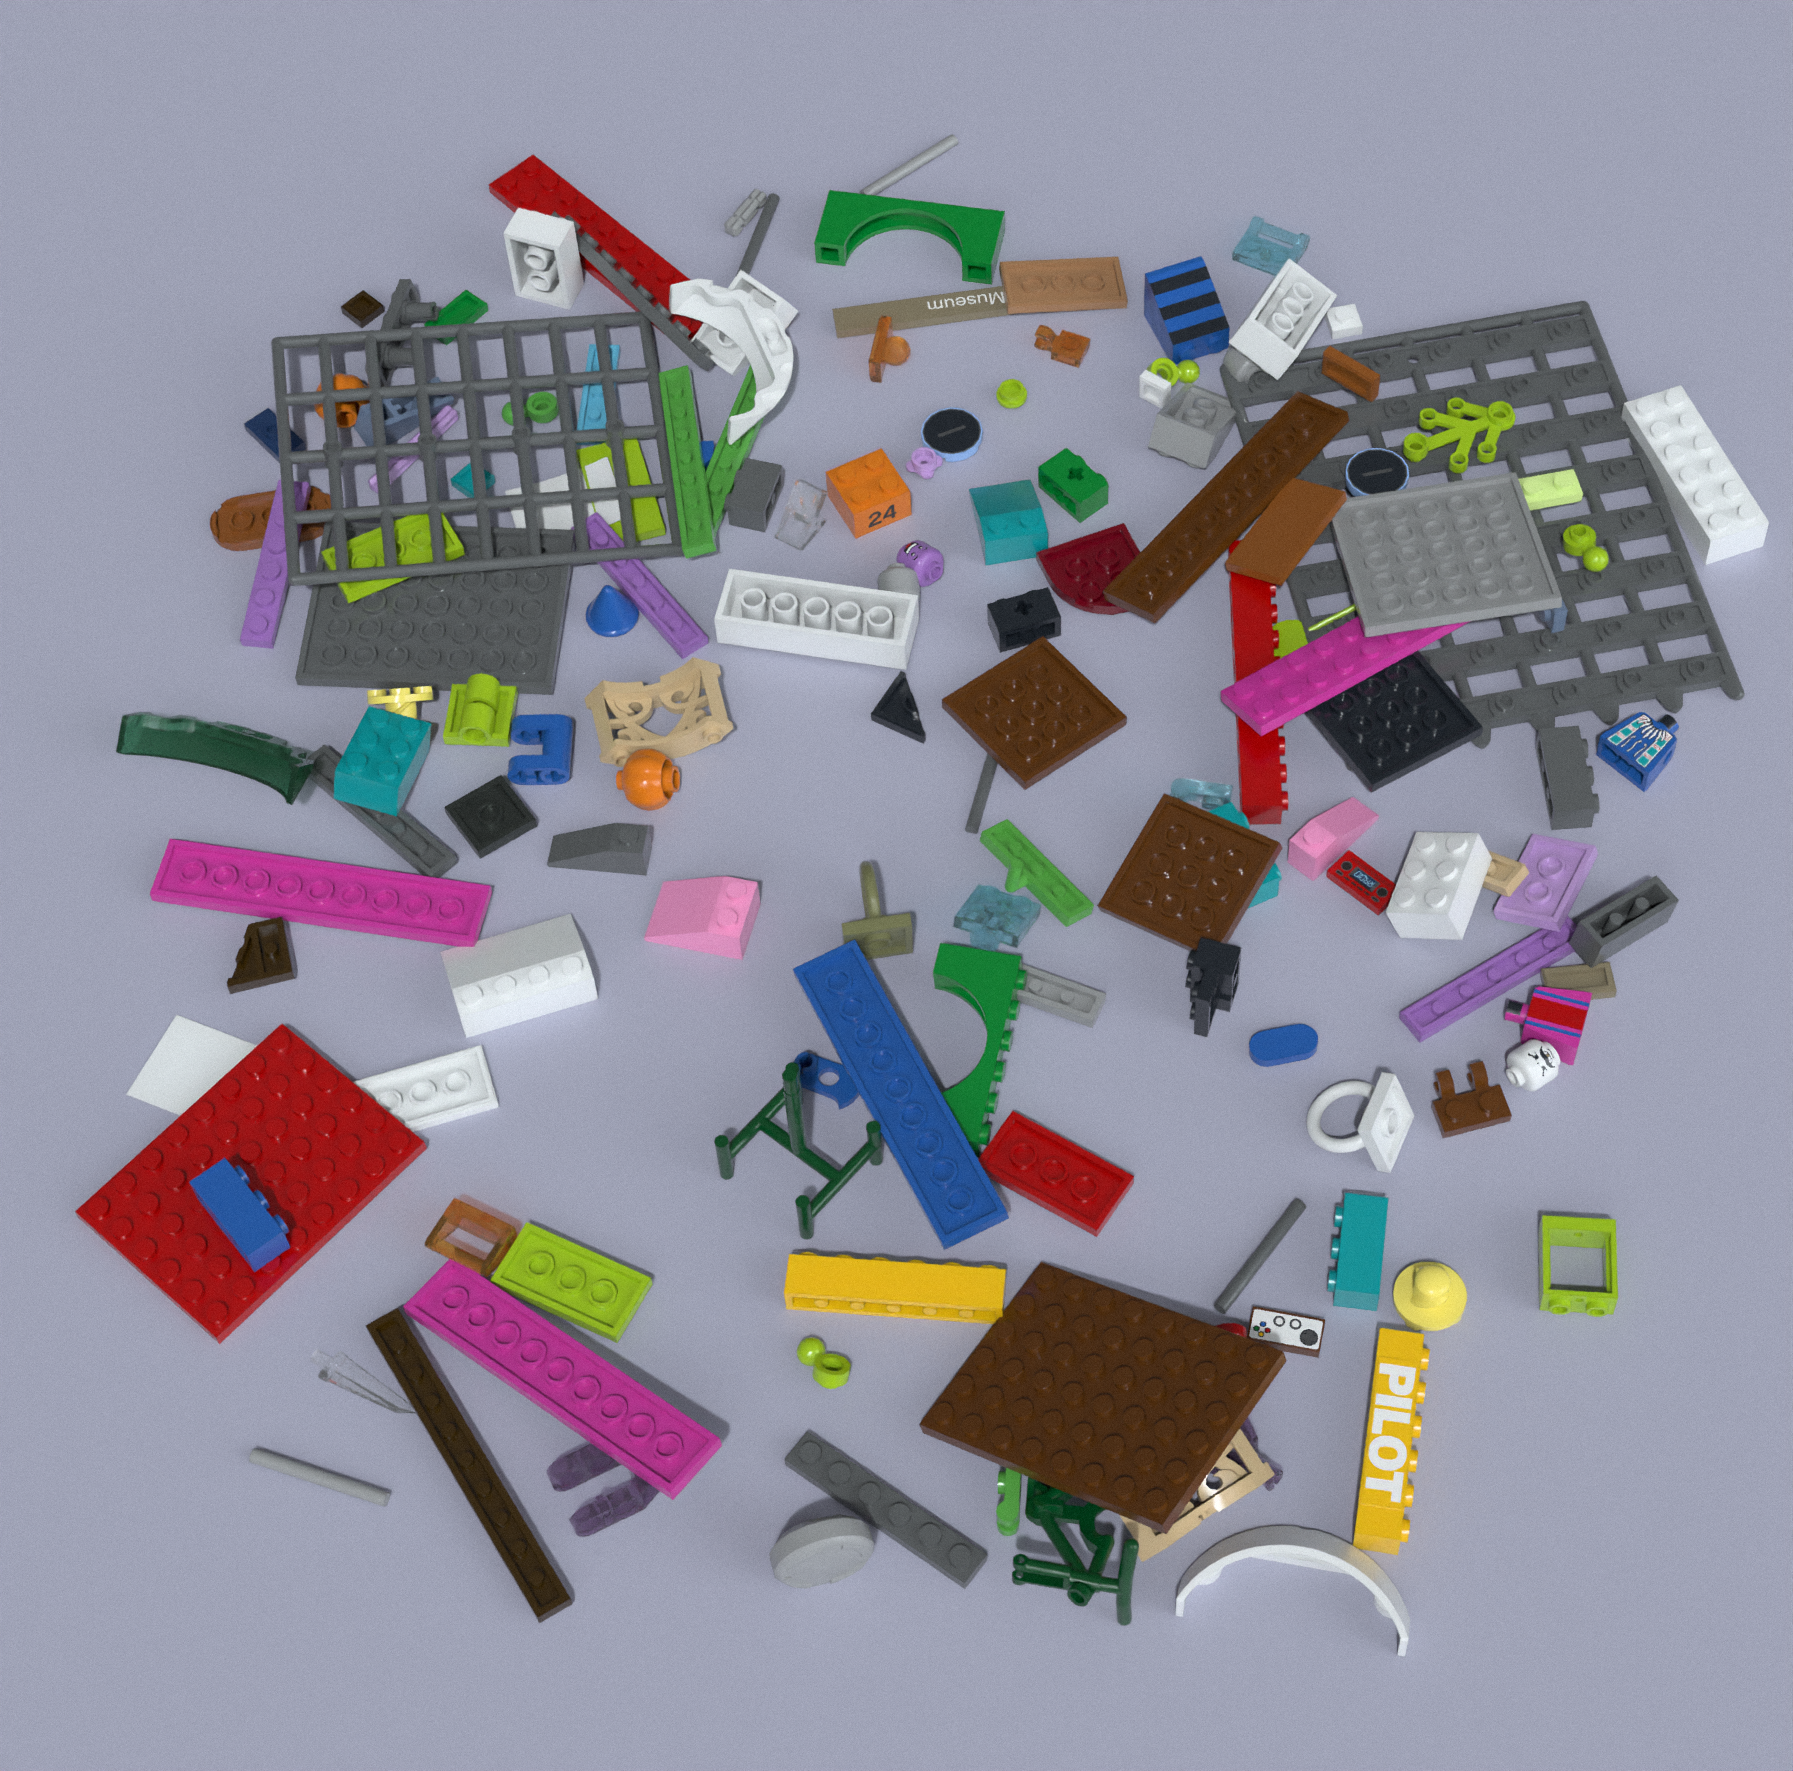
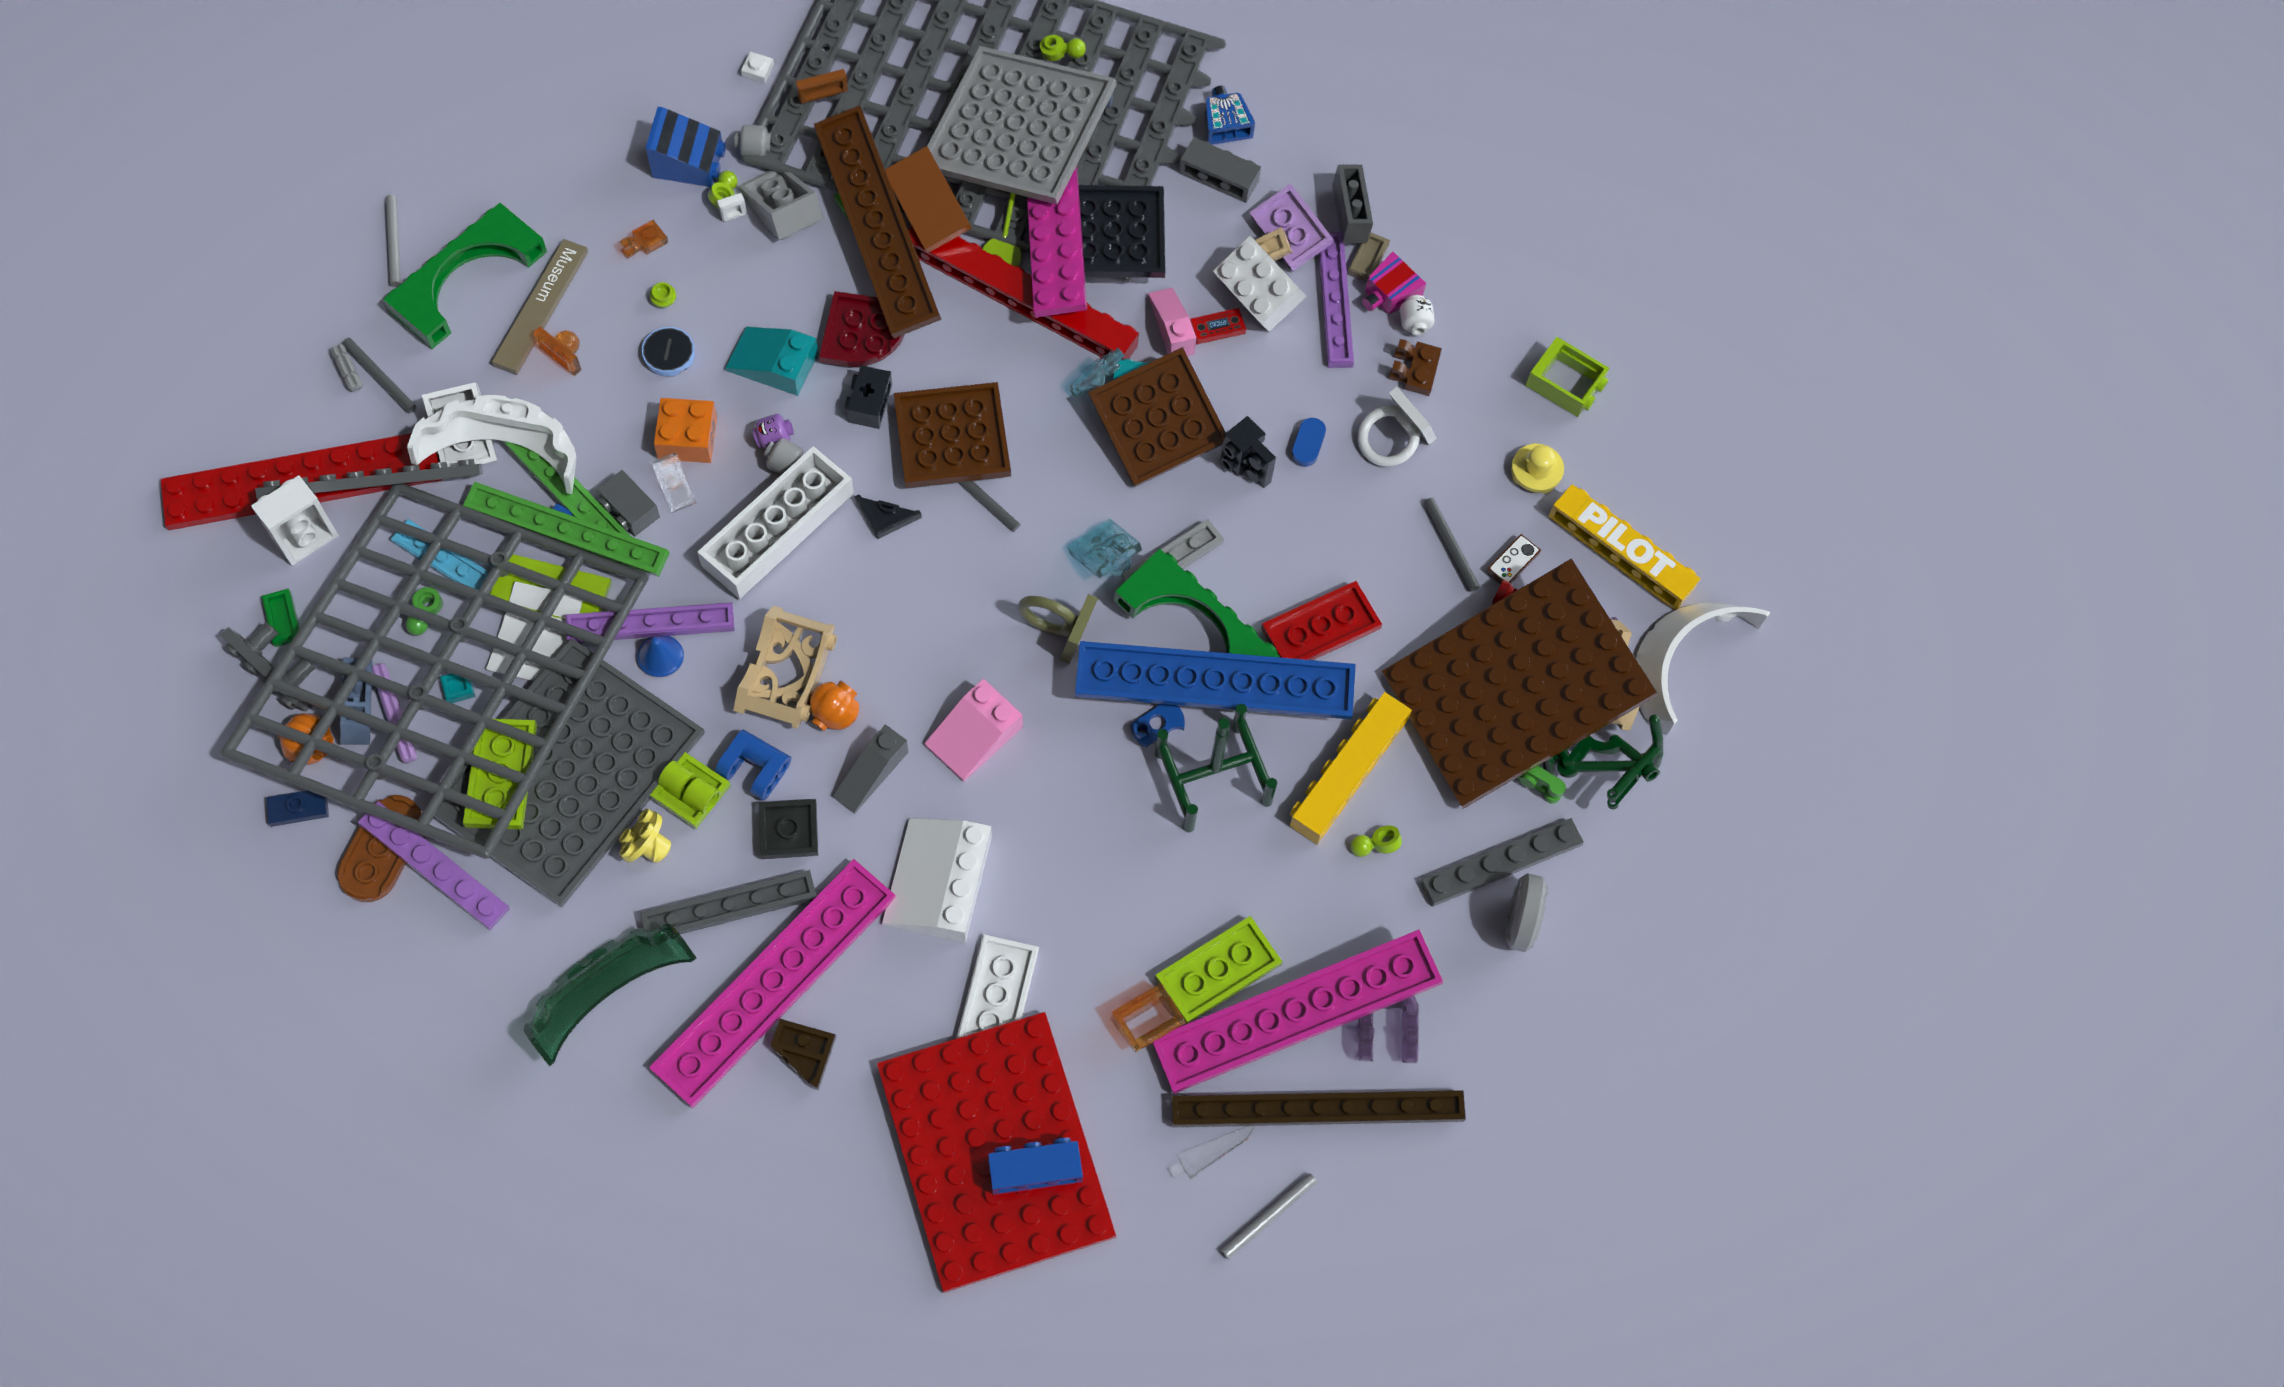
camera: 70 degrees left, 10 degrees up
white sticker [126,1015,257,1115] -> none
teal brick [334,706,431,816] -> none
dark brown tile [341,290,384,328] -> none
lavender plate [906,447,943,479] -> none
bright green plate [980,819,1094,927] -> none
medium nougat tile [999,257,1128,314] -> none
green brick [1038,447,1109,523] -> none
white brick [1228,258,1337,380] -> none
clear light blue plate [1232,216,1310,276] -> none
teal brick [1327,1193,1389,1311] -> none
black tile [1345,448,1409,497] -> none
lime plant [1403,397,1516,474] -> none
yellowish green plate [1518,469,1583,511] -> none

